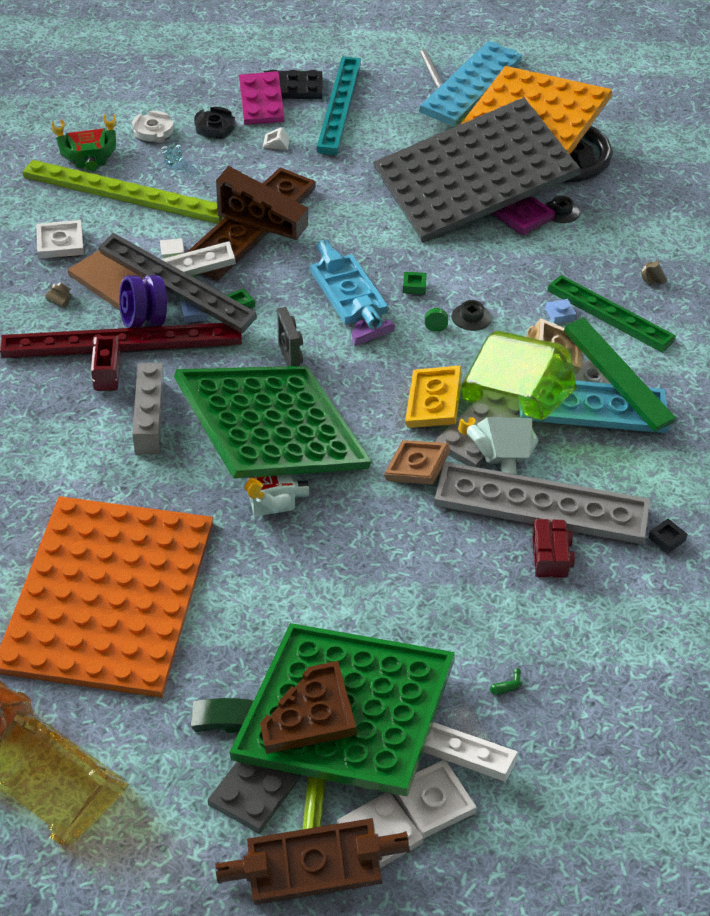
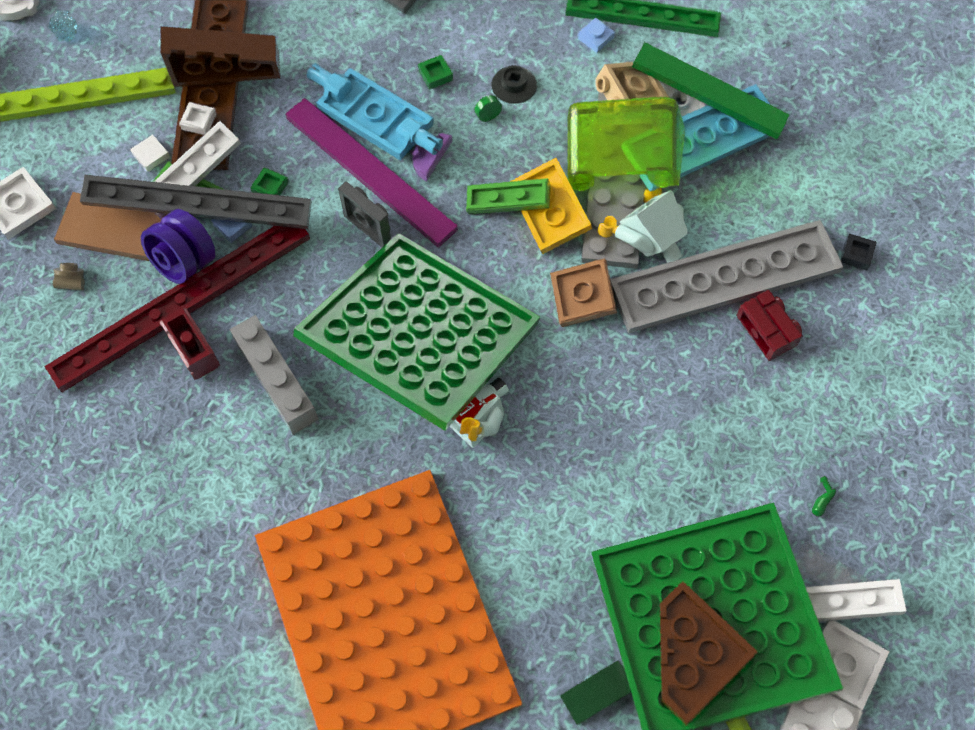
camera: 30 degrees left, 20 degrees up
none -> white tile [179,102,216,135]
none -> magenta tile [285,98,458,248]
none -> bright green tile [466,178,550,214]

